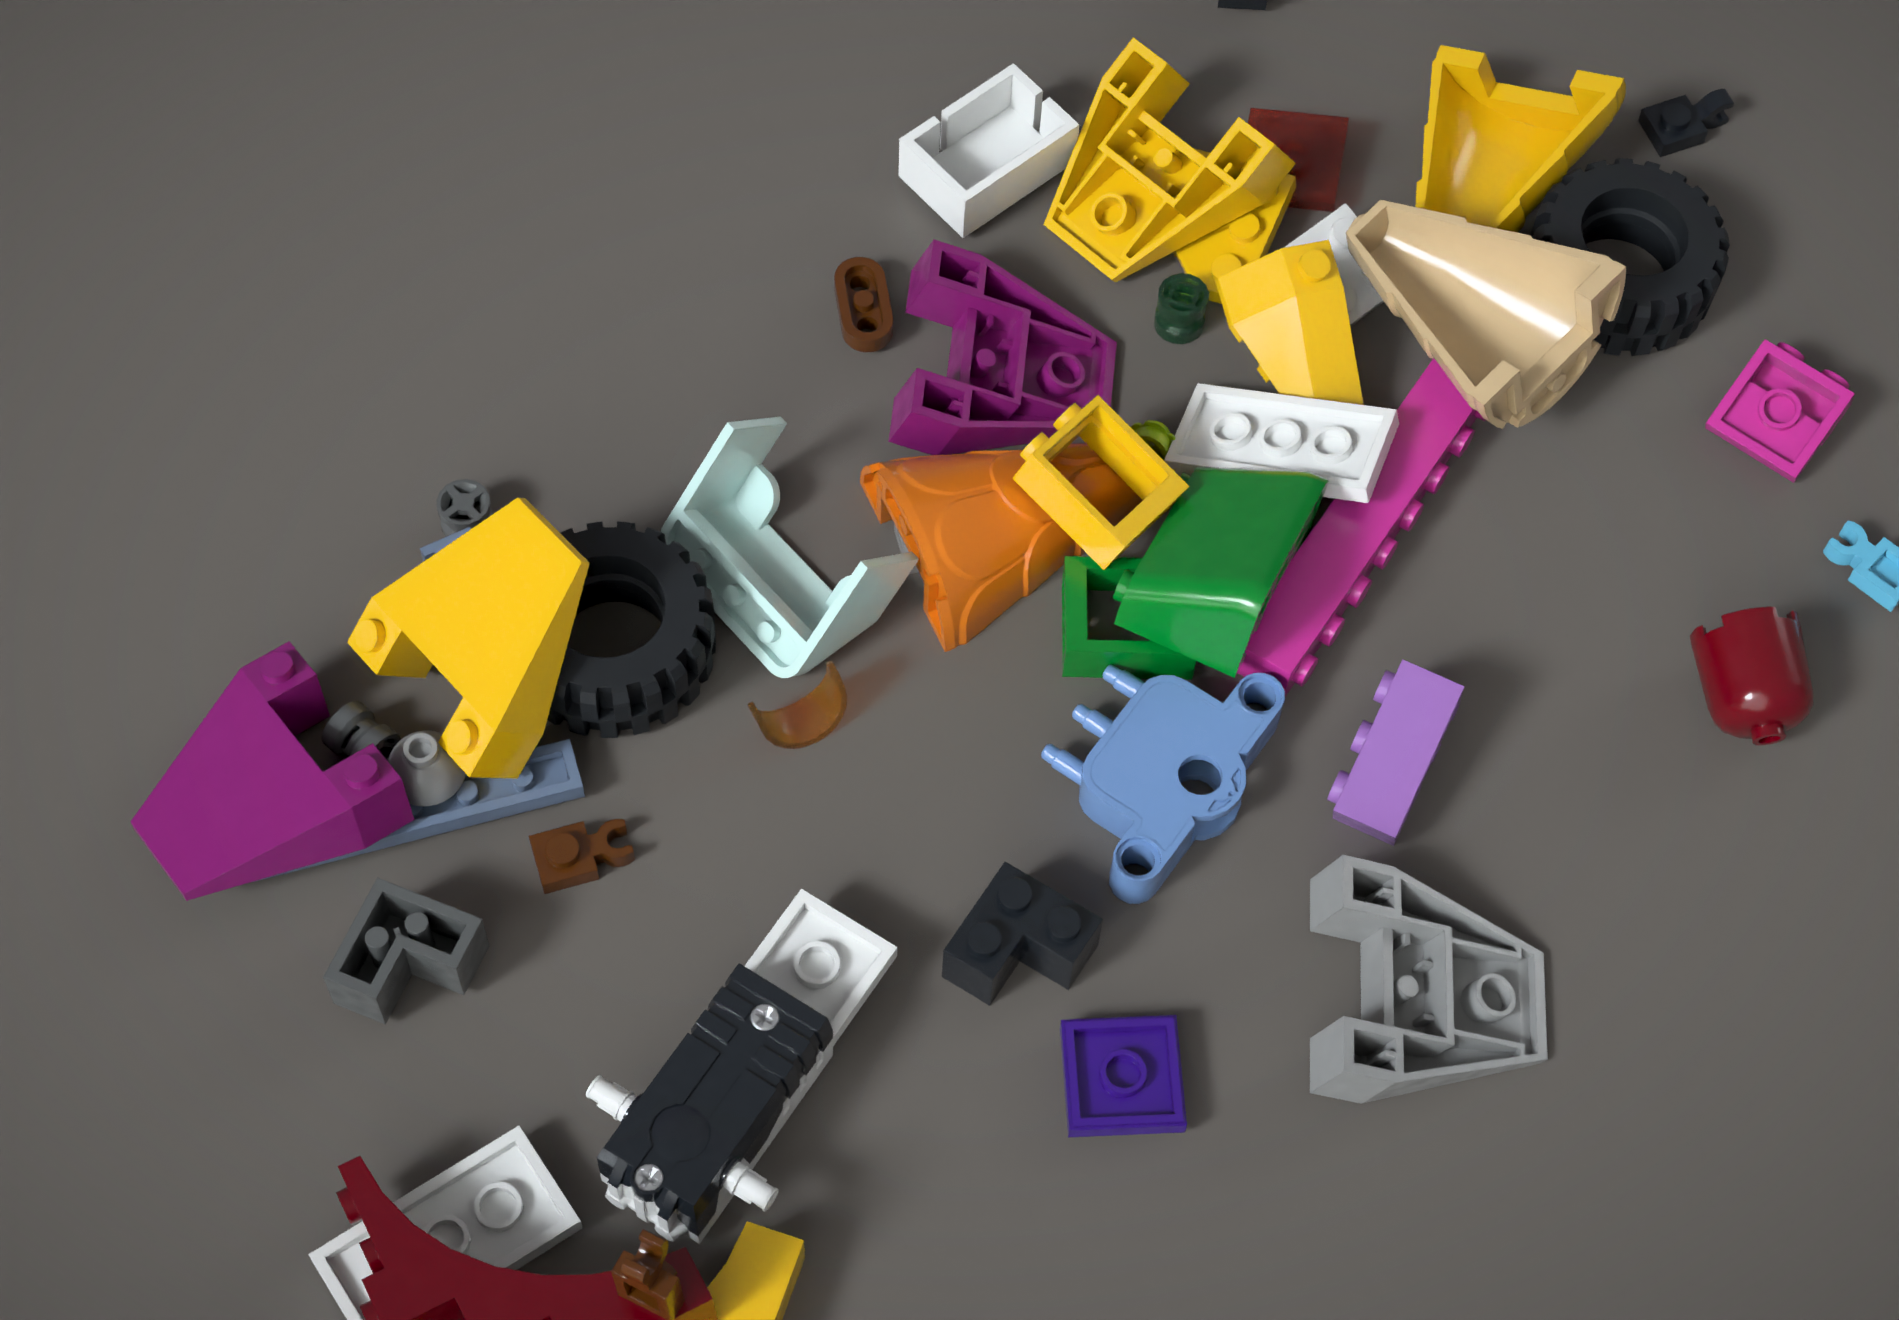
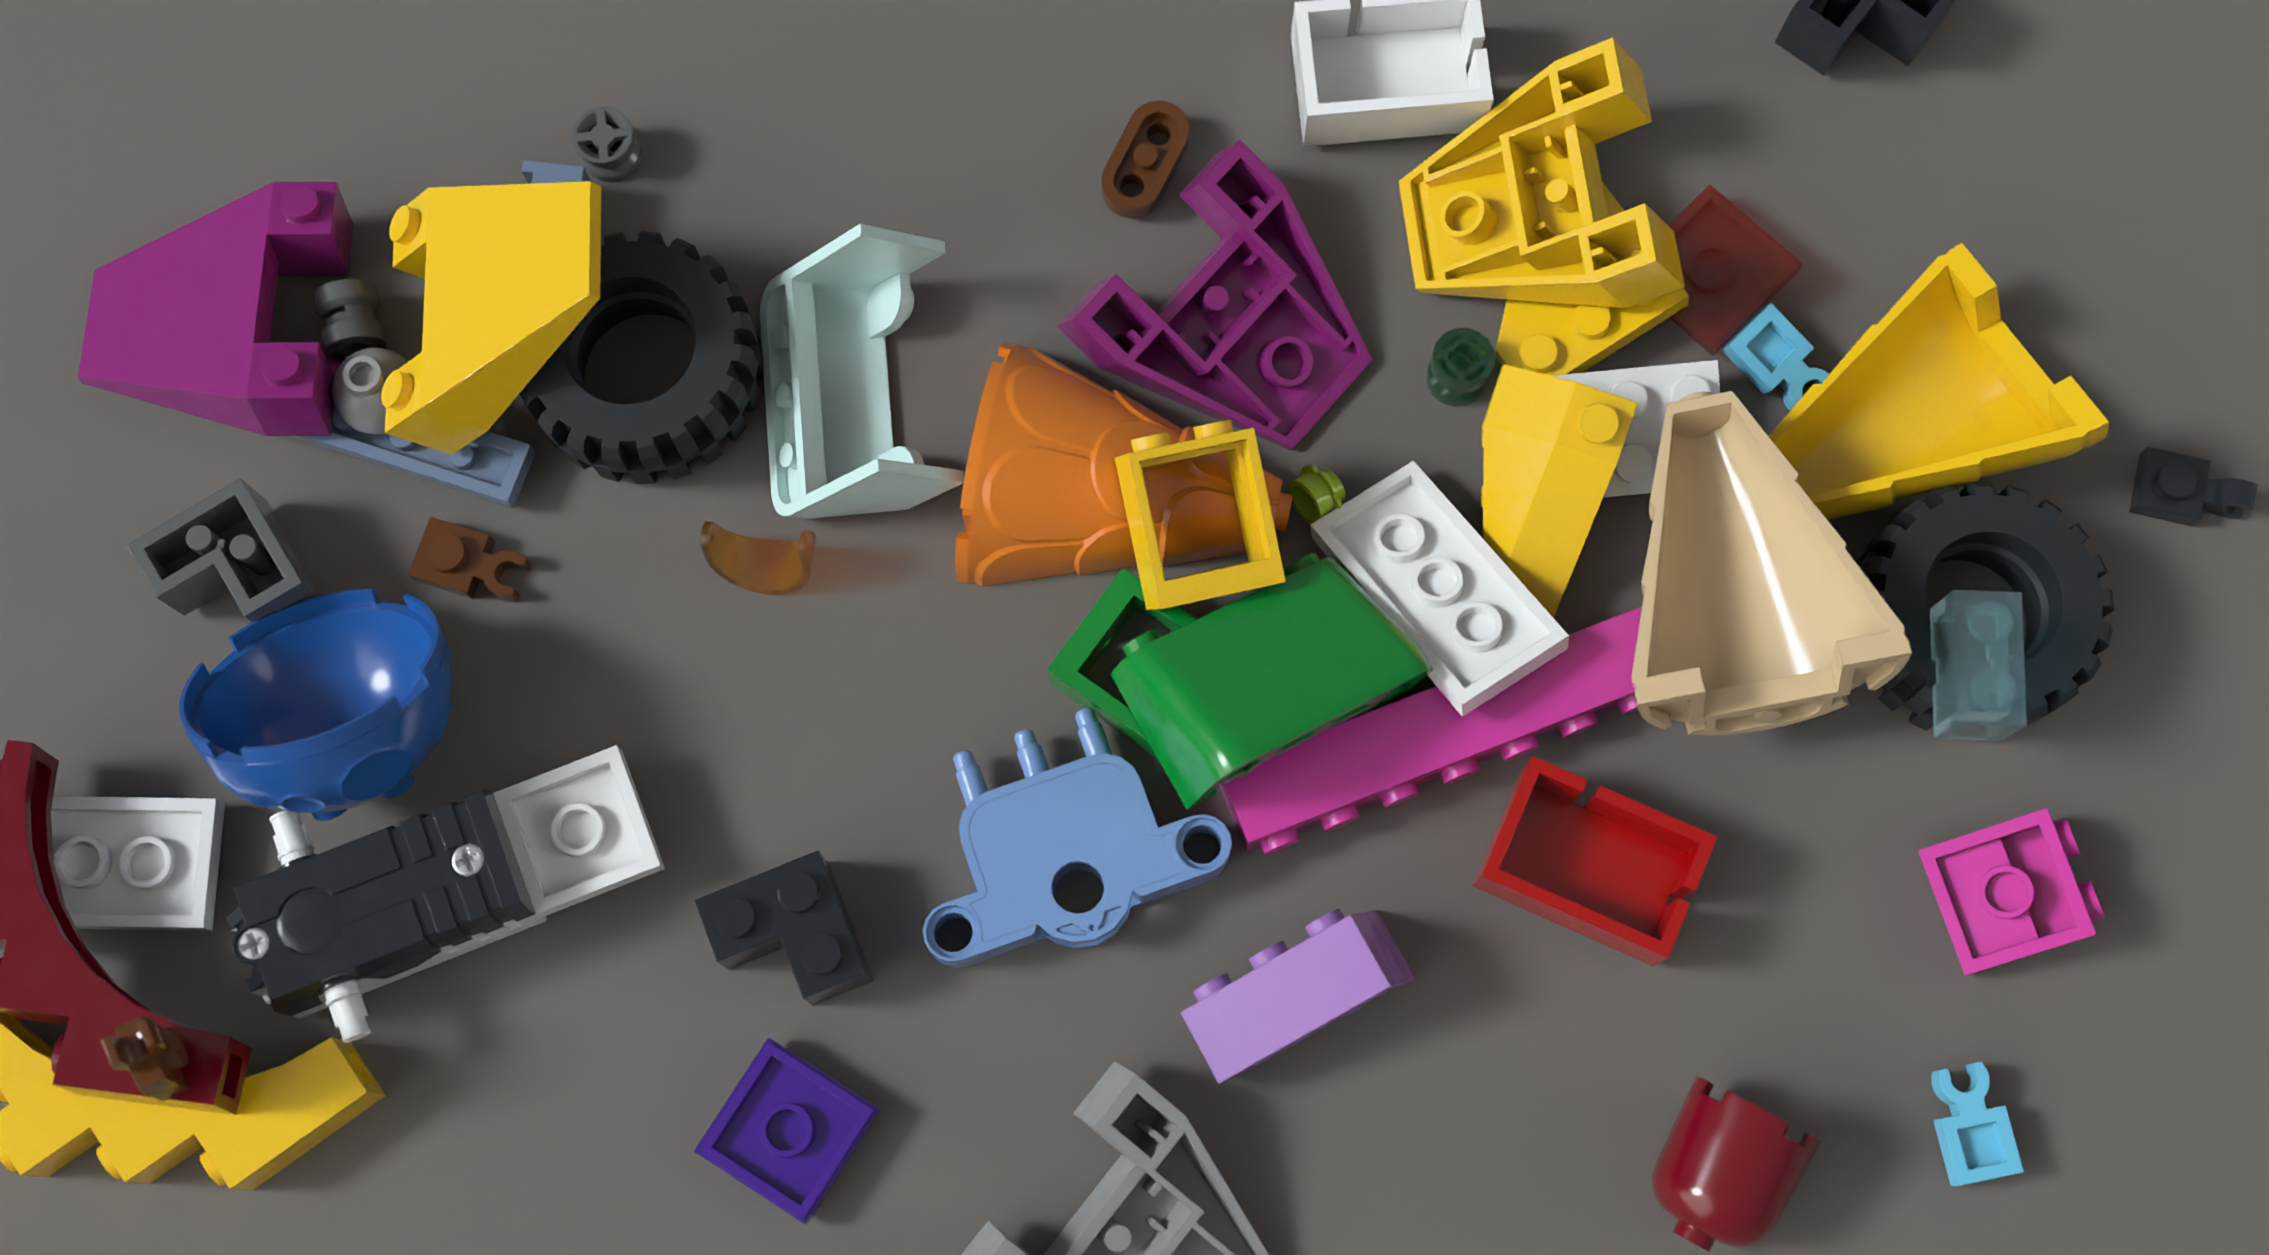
camera: 40 degrees right, 15 degrees up
none -> blue rock [179,589,453,821]
none -> red piece [1472,756,1717,967]
none -> medium azure plate [1721,303,1829,411]
none -> clear light blue brick [1930,590,2027,741]

